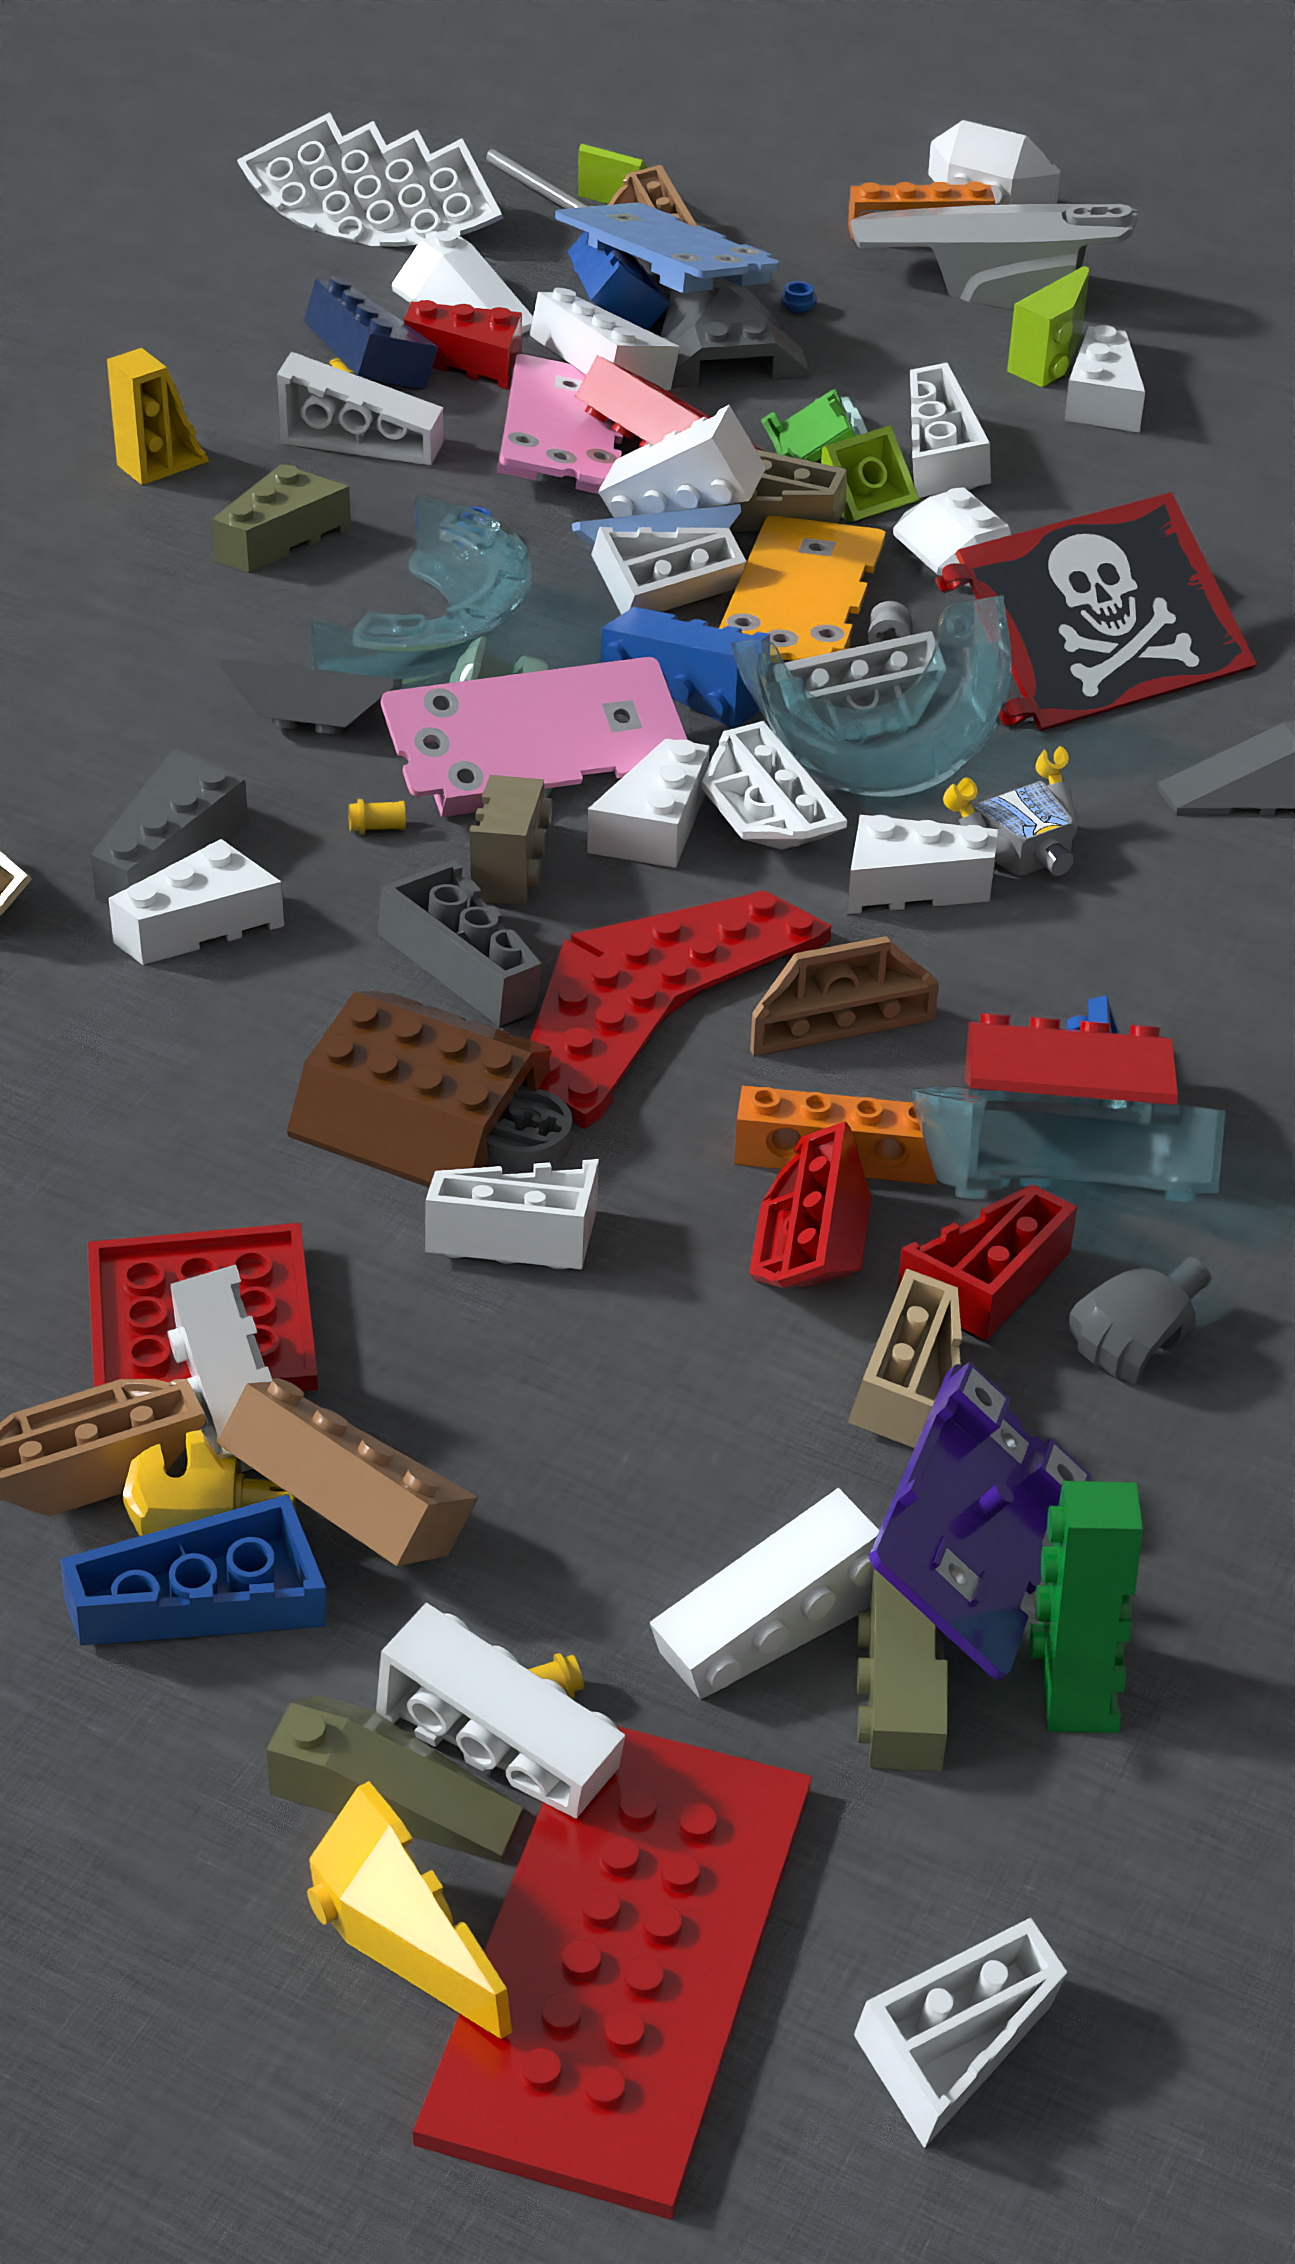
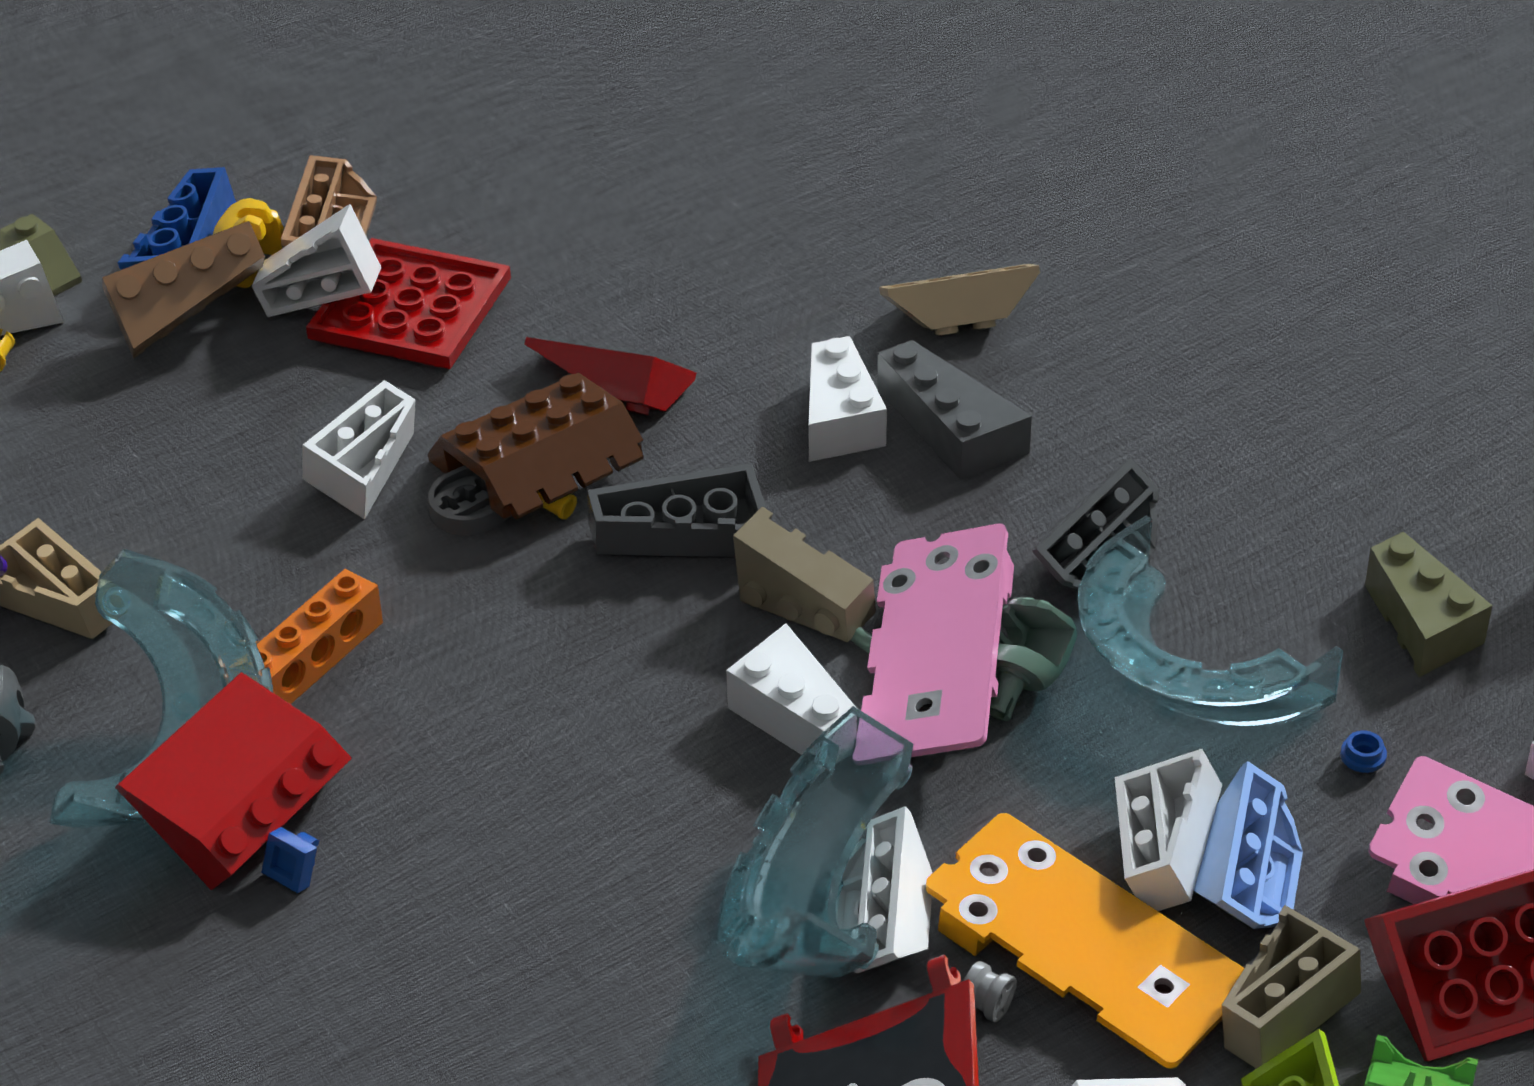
camera: 120 degrees right, 0 degrees up
yellow pin [348,799,406,835] -> none
red wing [521,891,832,1129] -> none
white wedge [598,405,766,518] -> none
blue wedge [601,607,770,729] -> none
white wedge [702,721,847,850] -> none
red wedge [749,1121,871,1288] -> none
medium nougat wedge [750,936,939,1056] -> none
white wedge [847,815,998,915] -> none
red wedge [897,1184,1078,1341] -> none
torso [943,746,1077,876] -> none
none -> red wedge [524,337,697,416]

